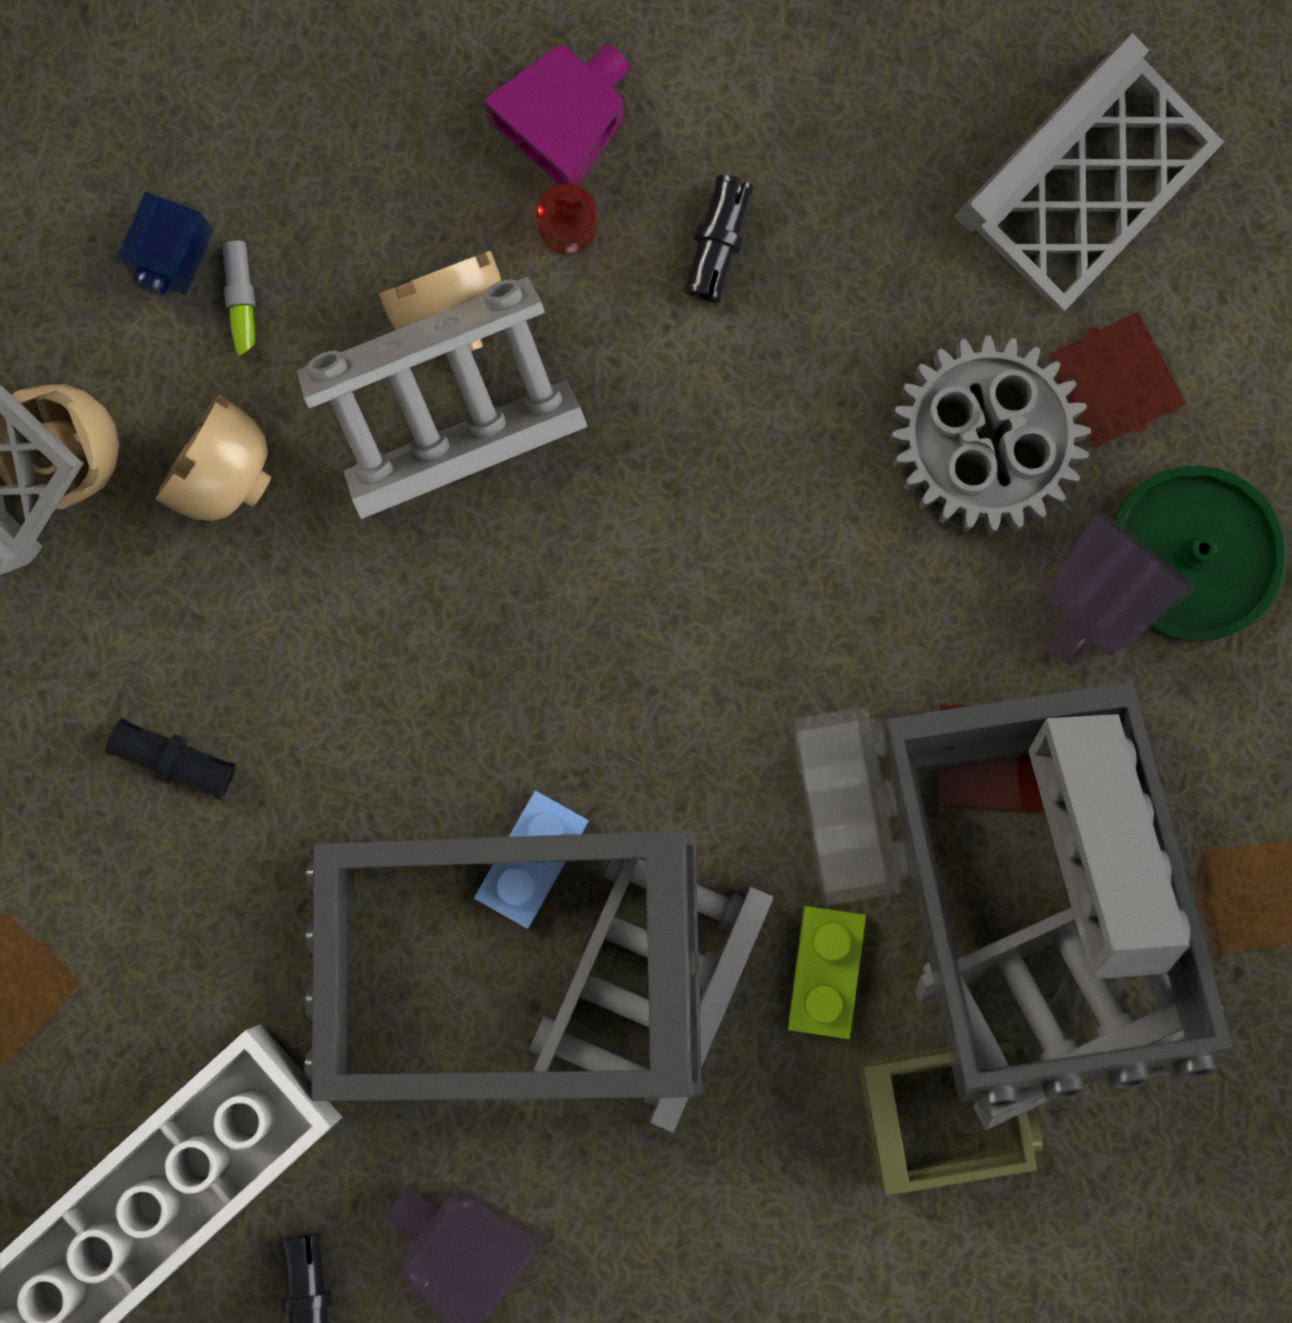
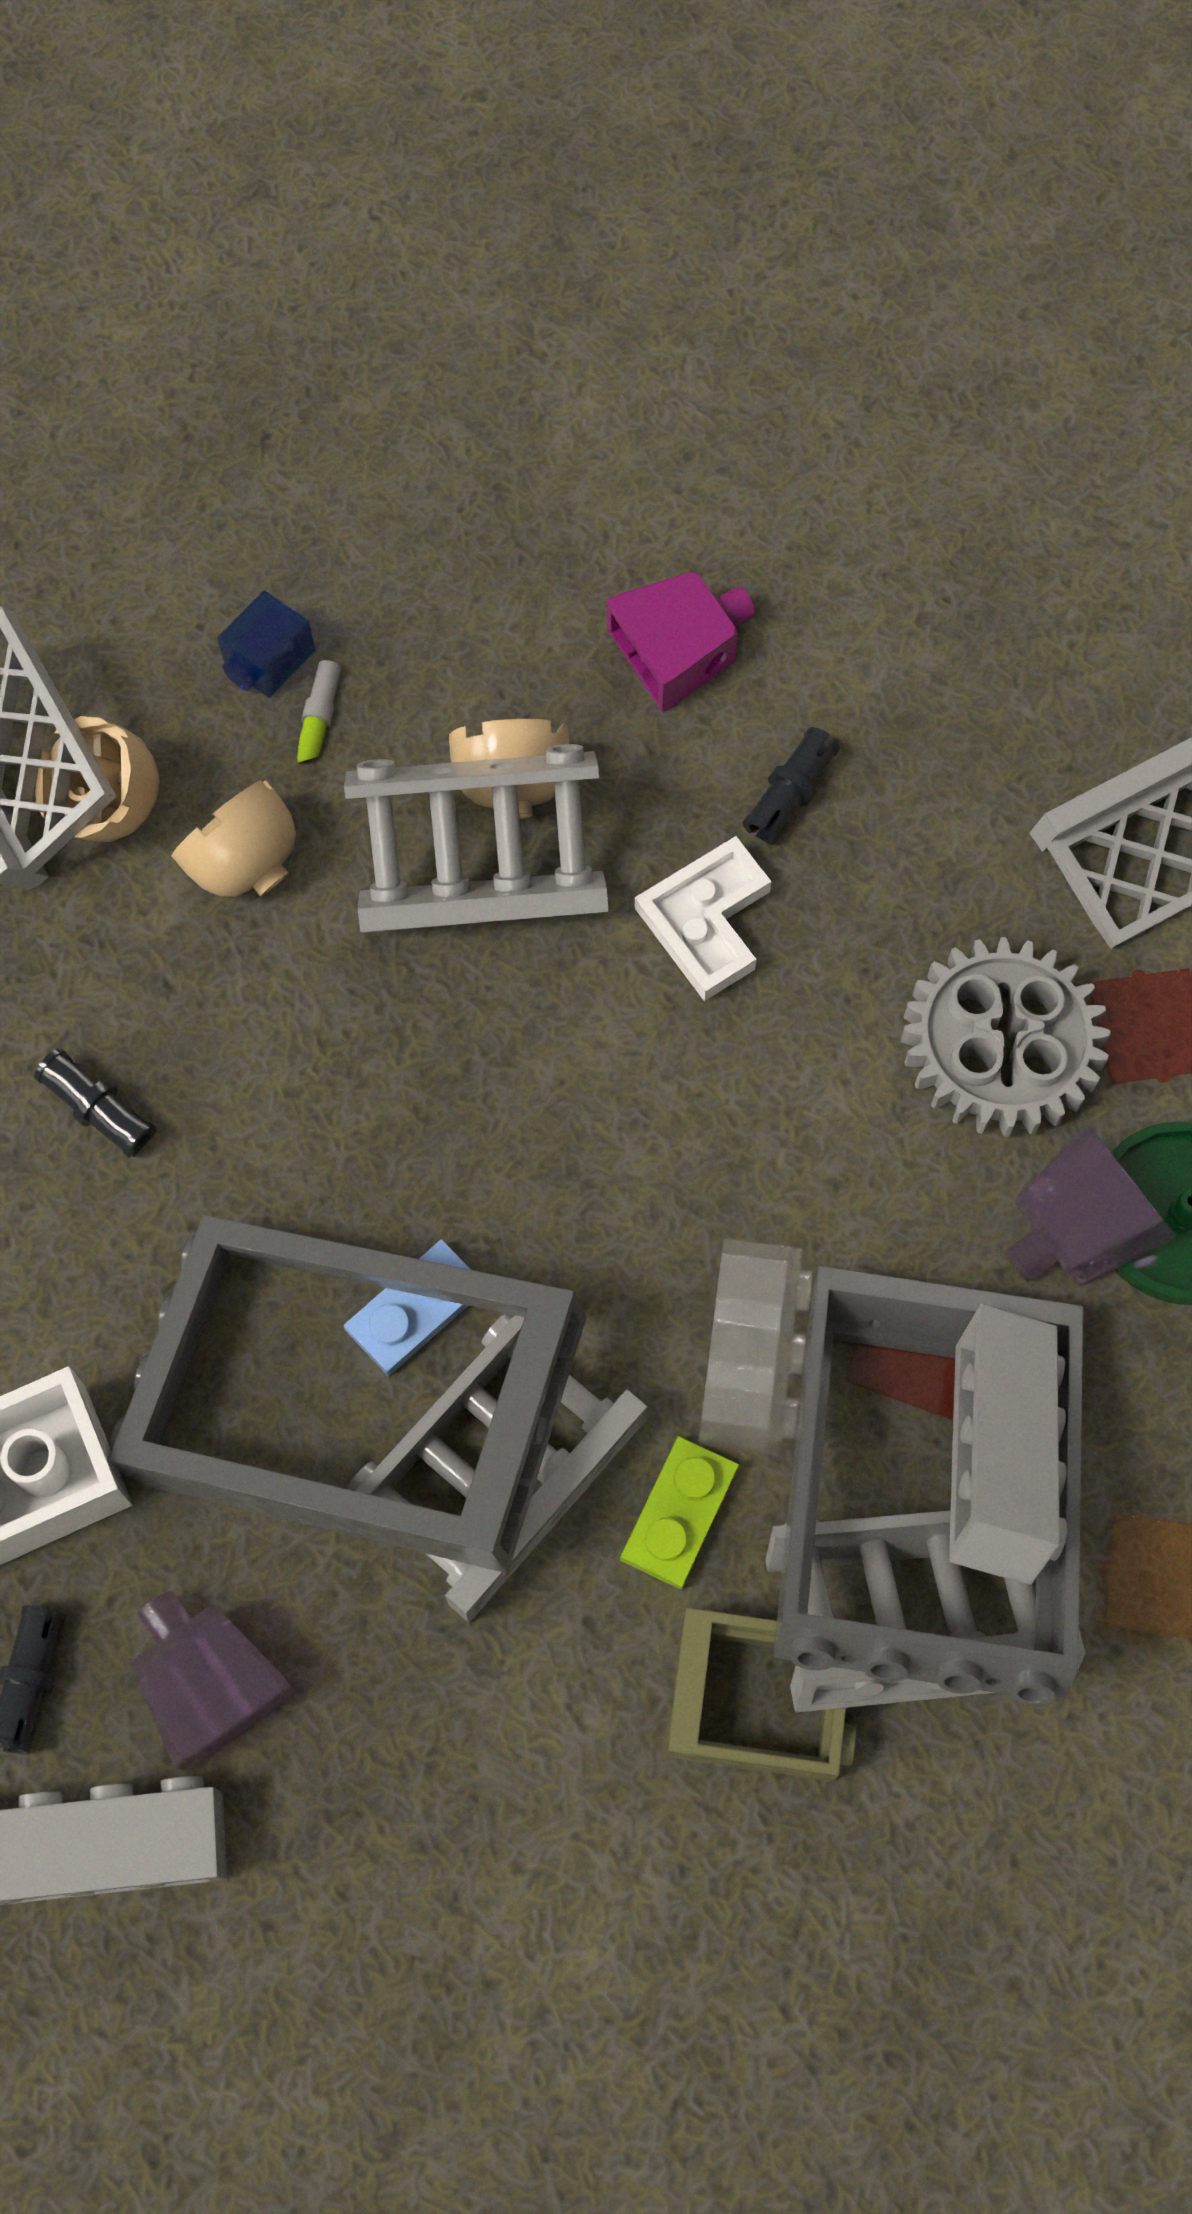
camera: 15 degrees right, 15 degrees down
clear red wheel [536,184,597,255] -> none
none -> white plate [635,836,771,1001]

